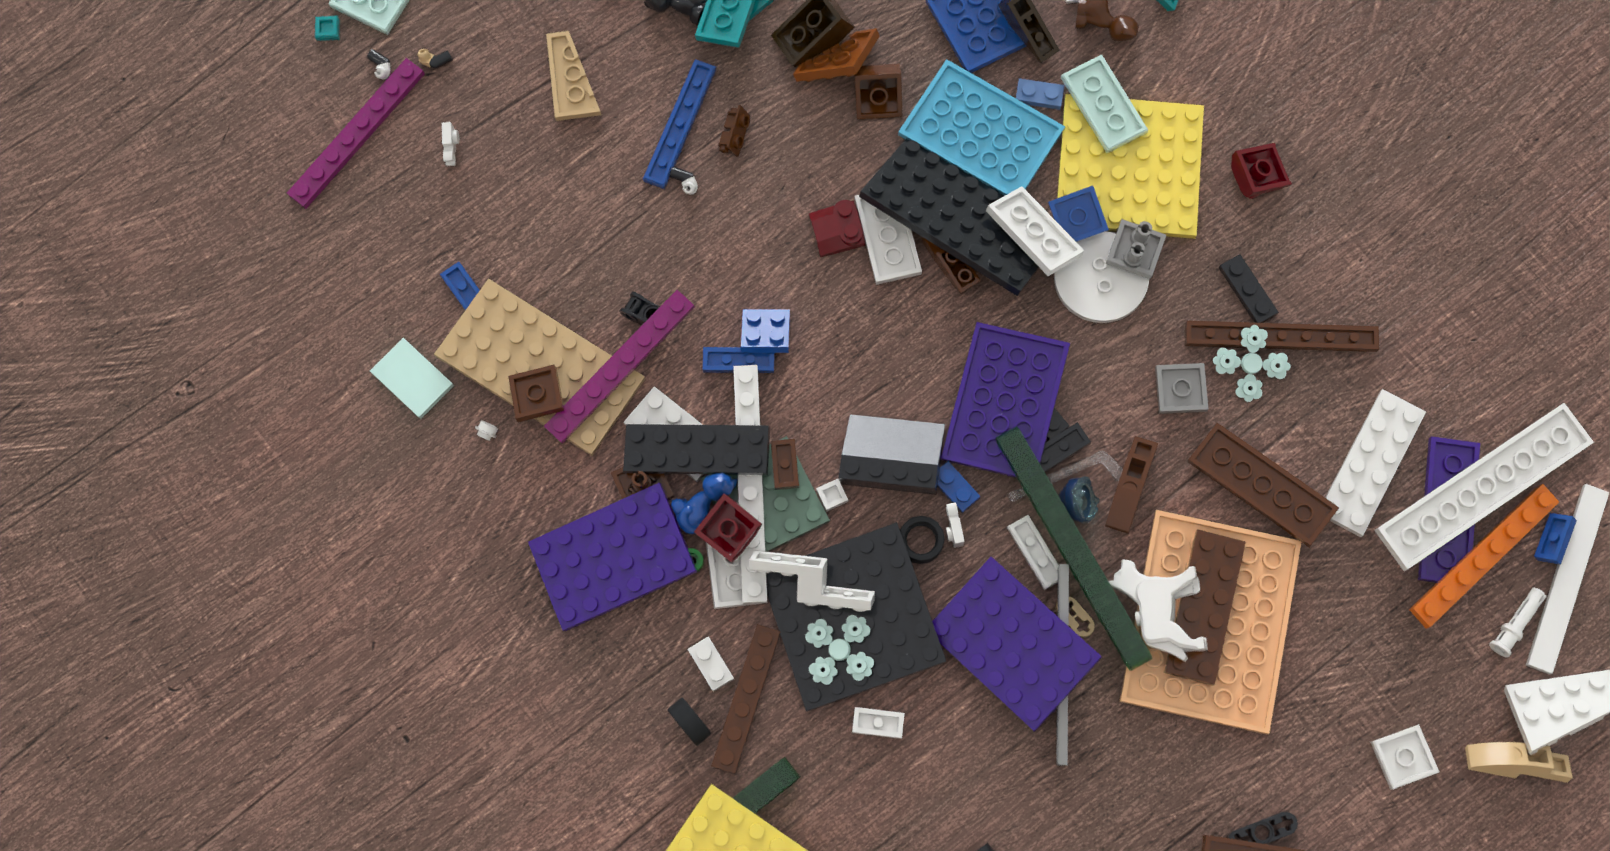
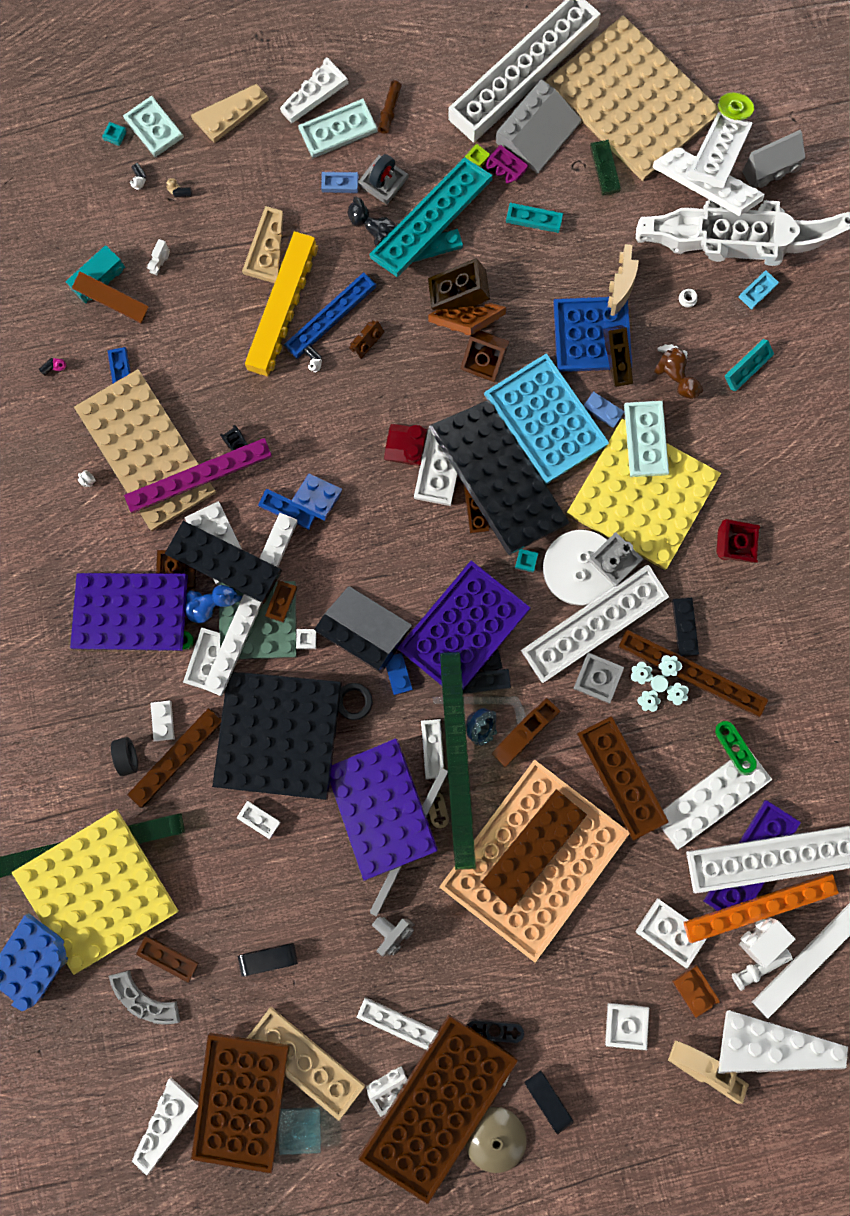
camera: 25 degrees right, 5 degrees up
magenta plate [287,58,425,209] -> none
light aqua tile [370,338,454,419] -> none
reddish brown plate [508,364,565,422] -> none
dark red slope [694,494,762,563] -> none
white bracket [749,551,875,612] -> none
light aqua plant [805,615,874,685] -> none
white plate [946,502,965,548] -> none
white plate [986,186,1084,276] -> none
blue plate [1048,186,1109,242] -> none
white animal [1108,560,1208,662] -> none
blue plate [1534,513,1577,565] -> none
none -> arm [38,358,66,376]
none -> teal brick [65,245,125,304]
none -> dark orange tile [72,271,149,324]
none -> yellow brick [245,231,318,377]
none -> light grey plate [372,916,415,956]
none -> teal plate [515,549,538,572]
none -> white plate [521,565,669,683]
none -> white plate [635,898,707,968]
none -> dark orange plate [672,965,720,1018]
none -> green plate [715,721,757,775]
none -> white brick [739,917,795,968]

